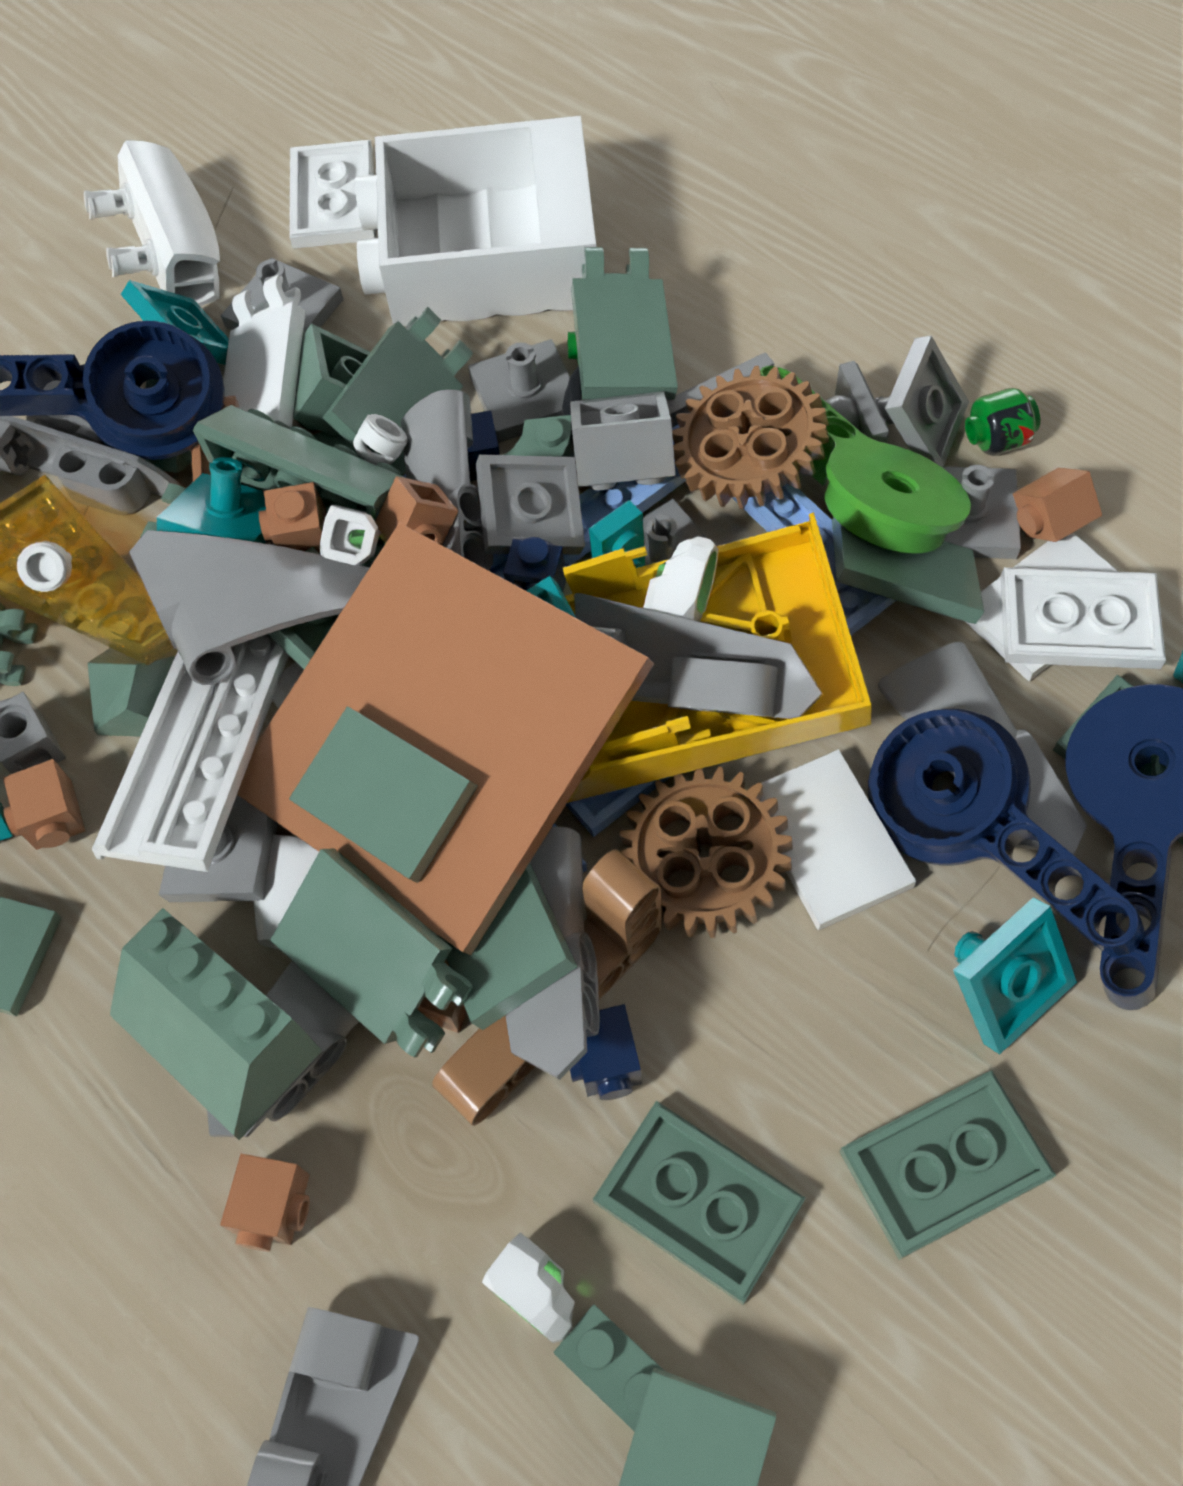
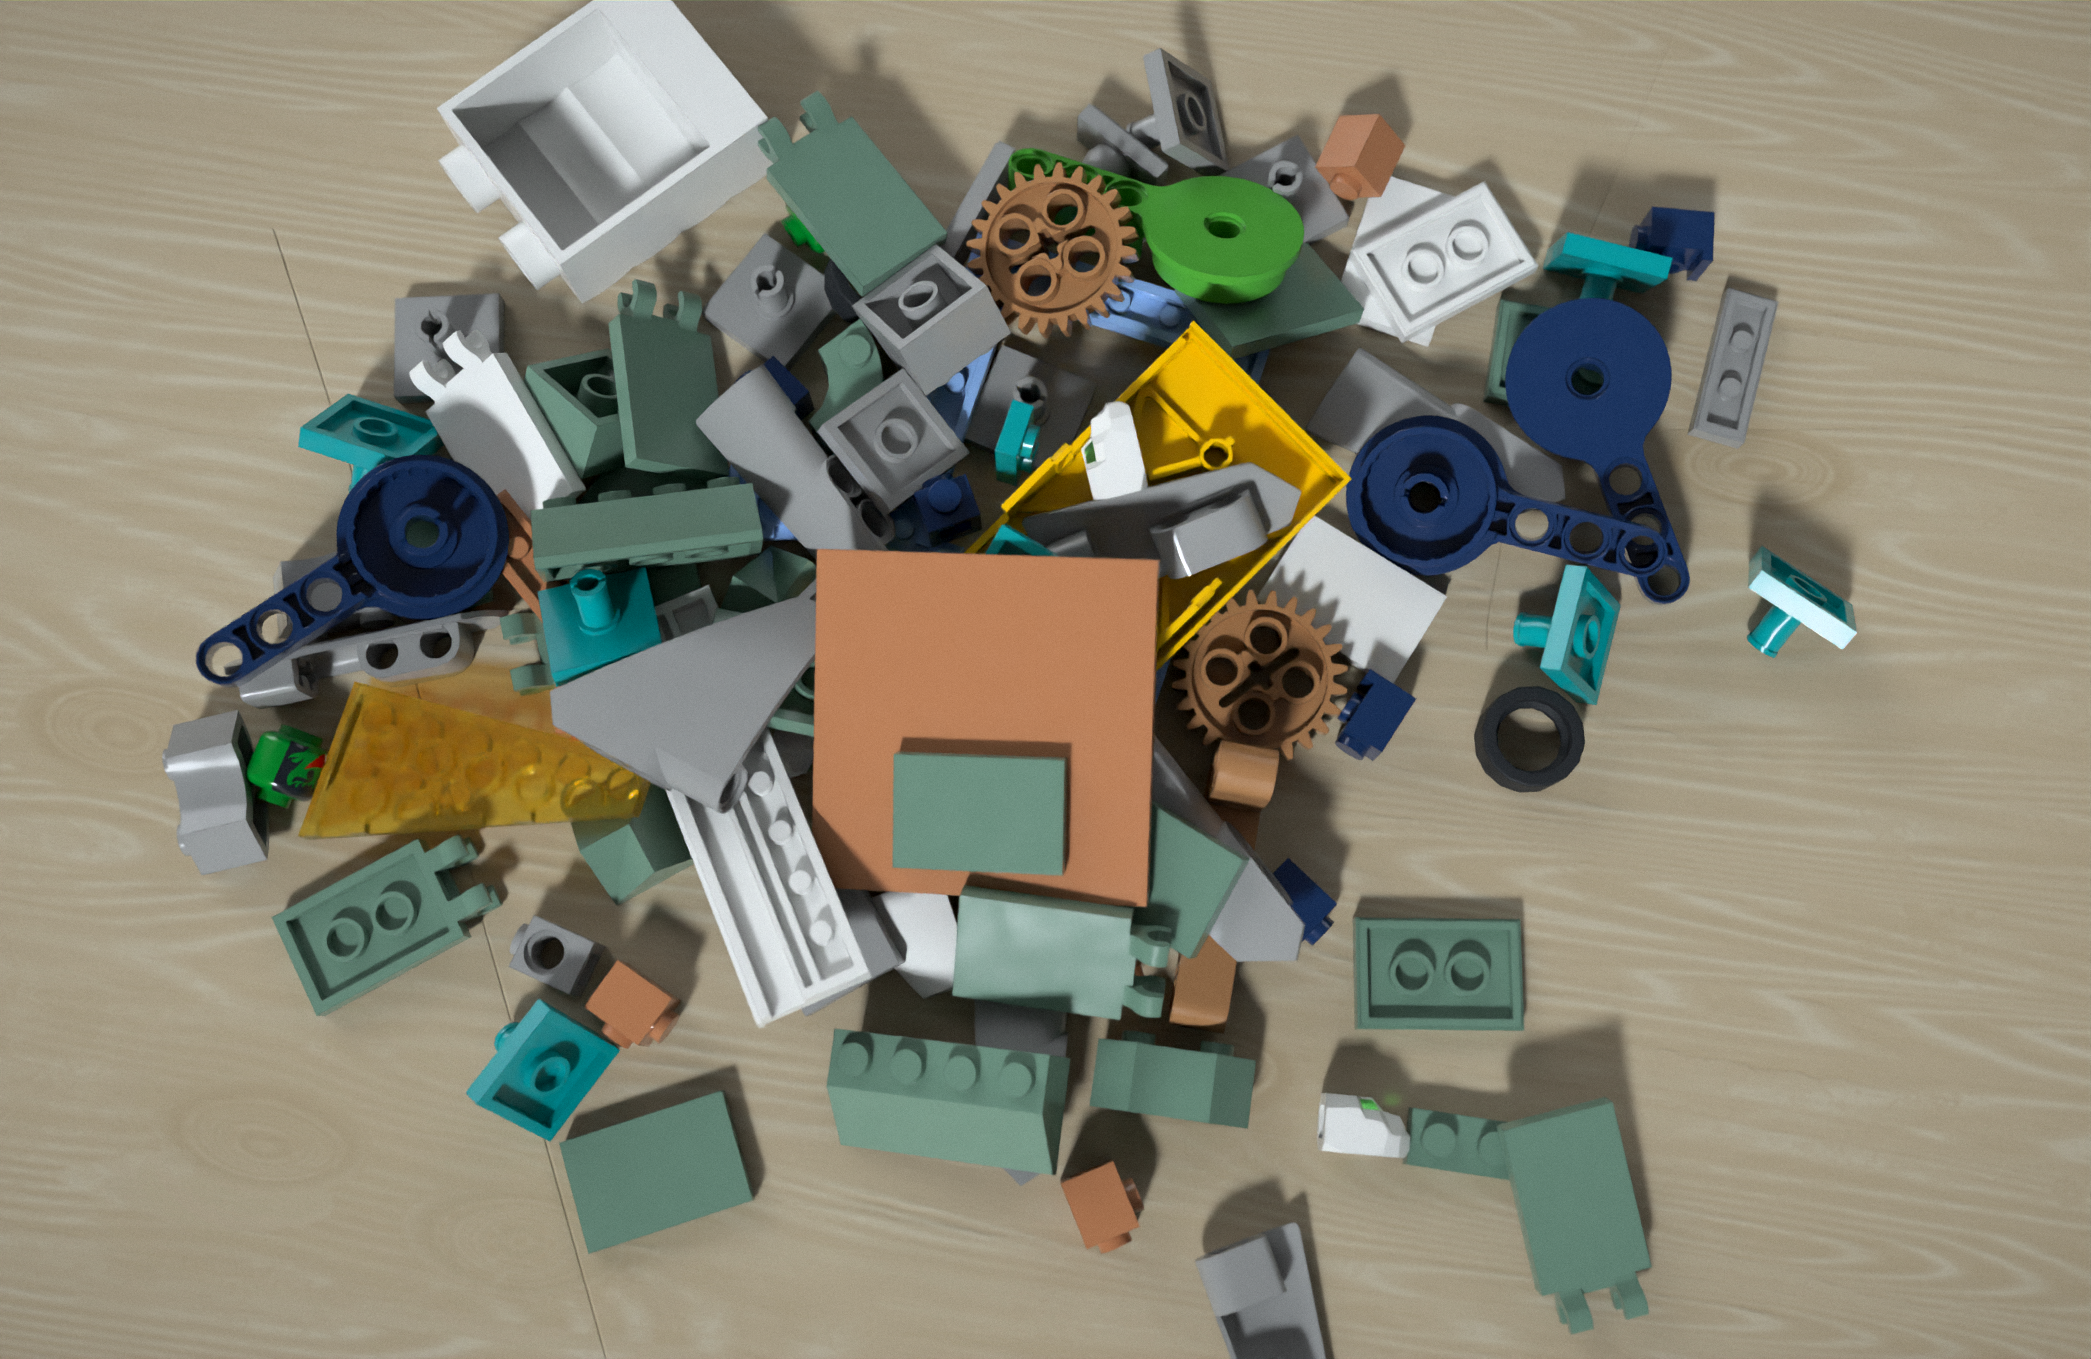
camera: 40 degrees left, 15 degrees up
white tile [17,541,72,592] -> none
white piece [84,140,220,307] -> none
nougat brick [259,482,327,553] -> none
white tile [290,140,376,249] -> none
white rock [320,505,381,565] -> none
white tile [353,414,408,465] -> none
nougat brick [375,476,458,545] -> none
sand green tile [839,1070,1056,1260] -> none
green head [965,388,1041,456] -> none
none -> sand green brick [1090,1030,1256,1129]
none -> dark blue brick [1335,669,1417,761]
none -> black tyre [1474,686,1585,793]

